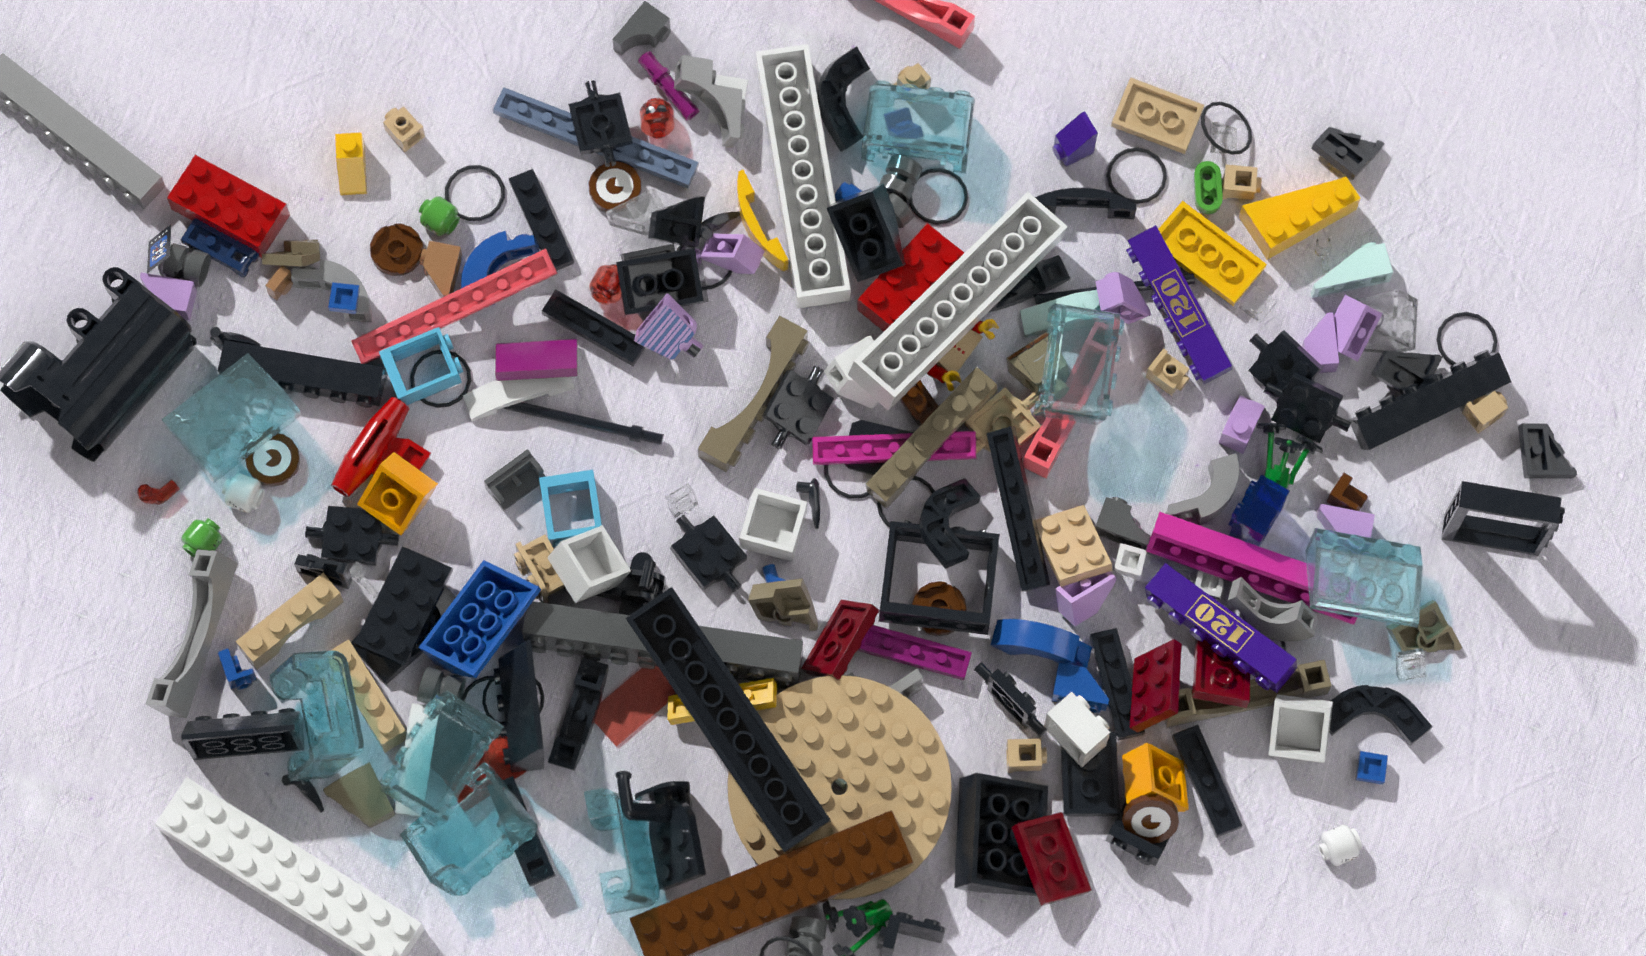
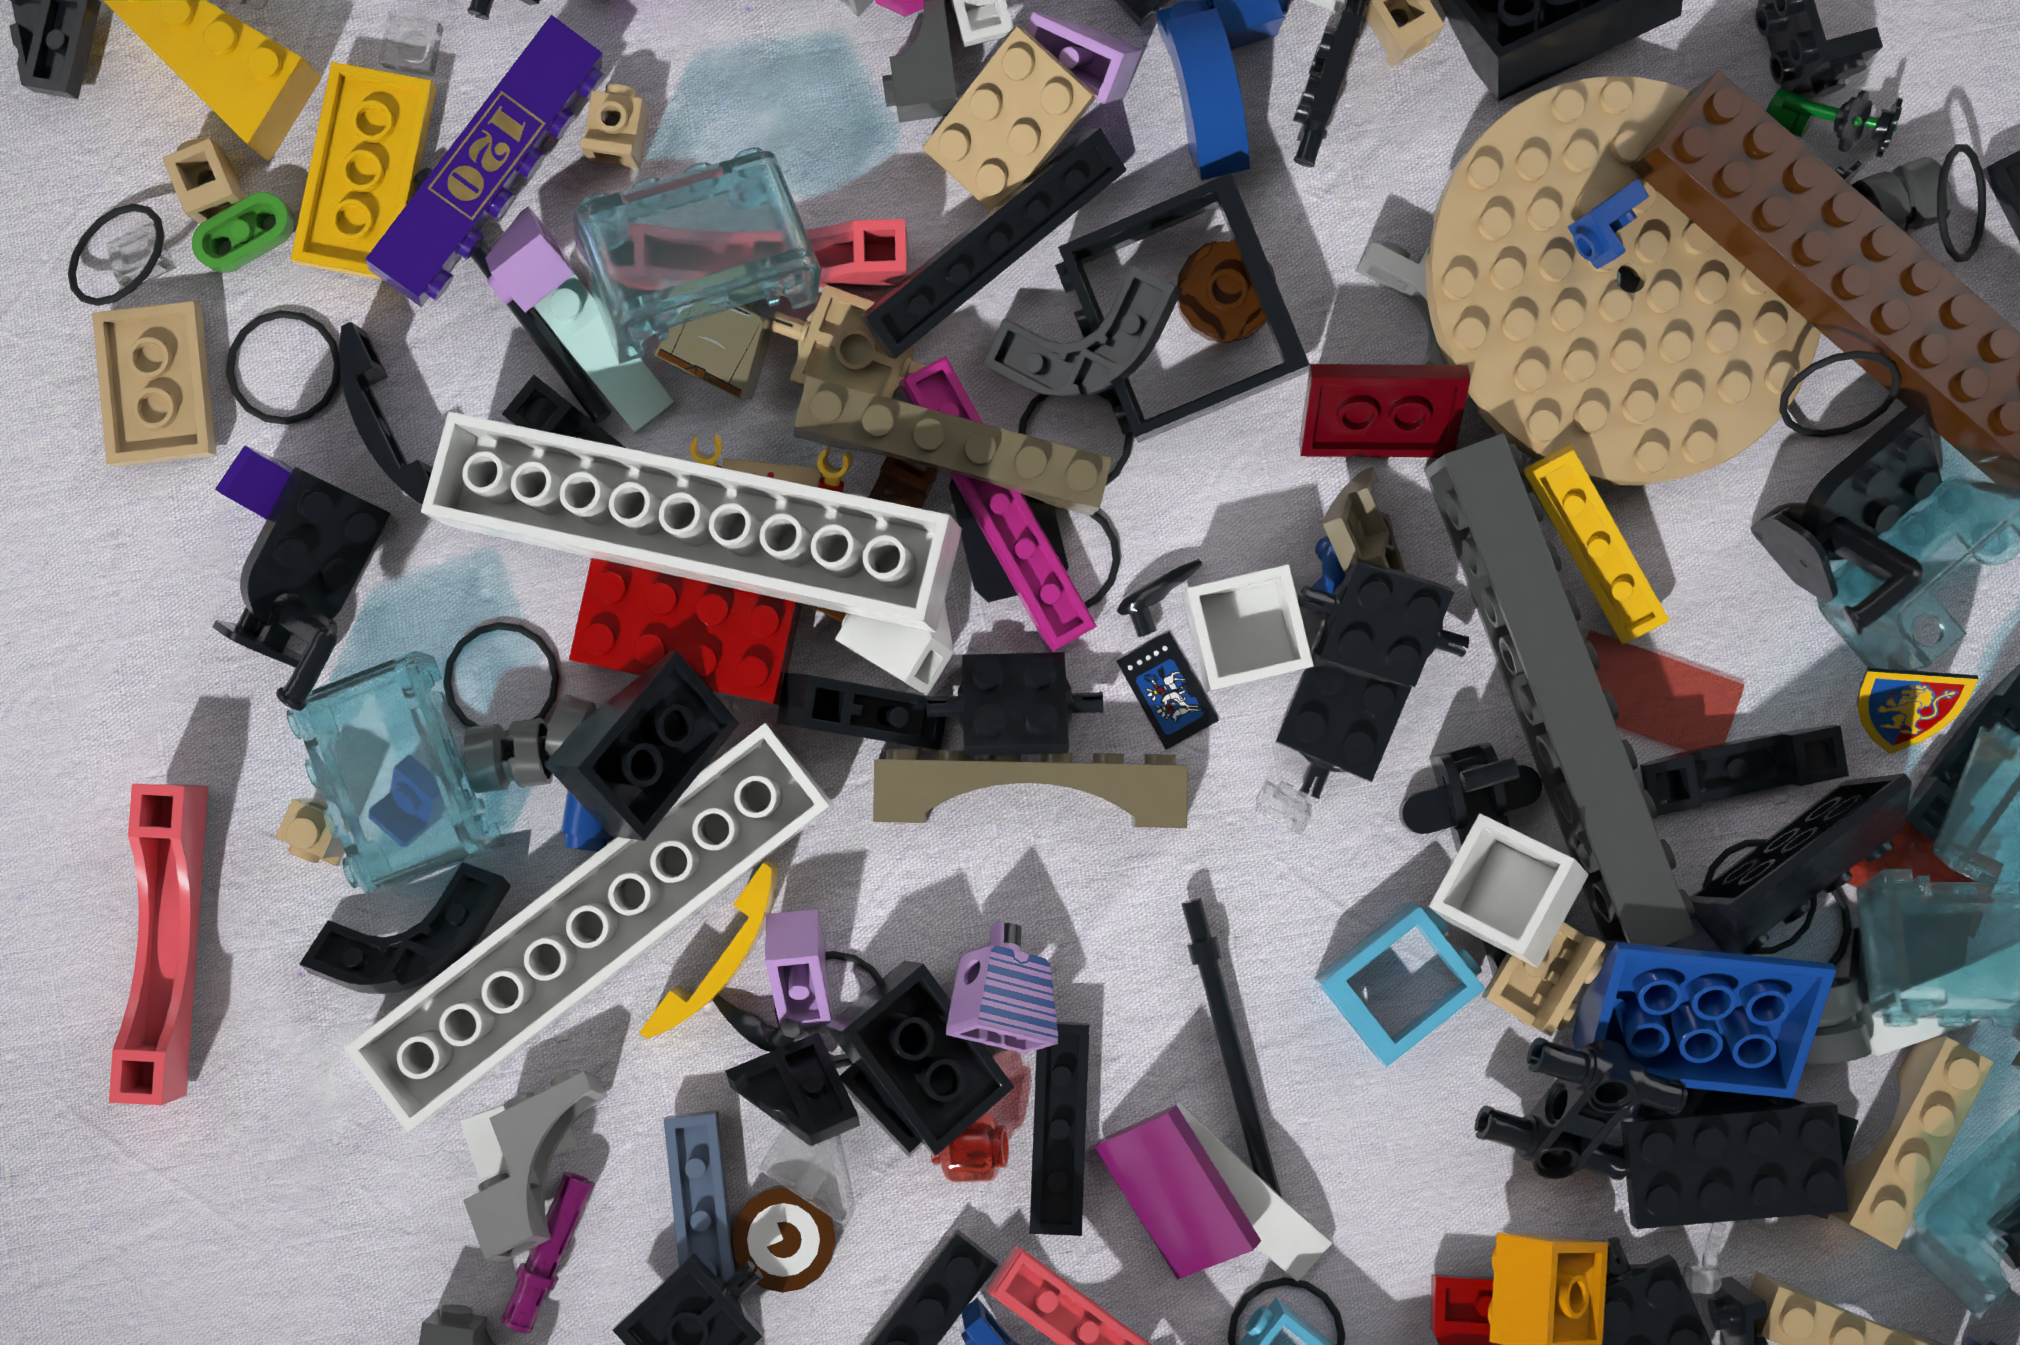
camera: 115 degrees left, 15 degrees up
dark grey hinge [484,449,546,512] -> none
black brick [625,587,831,852] -> none
clear red head [639,98,675,139] -> none
magenta plate [858,625,972,681] -> none
none -> black plate [212,467,391,711]
none -> black slope [776,673,946,750]
none -> black sticker [1116,632,1219,750]
none -> black plate [1298,556,1469,687]
none -> black piece [1474,1037,1688,1181]
none -> blue bracket [1567,179,1650,269]
none -> black piece [1779,350,1902,438]
none -> shield [1857,647,1979,754]

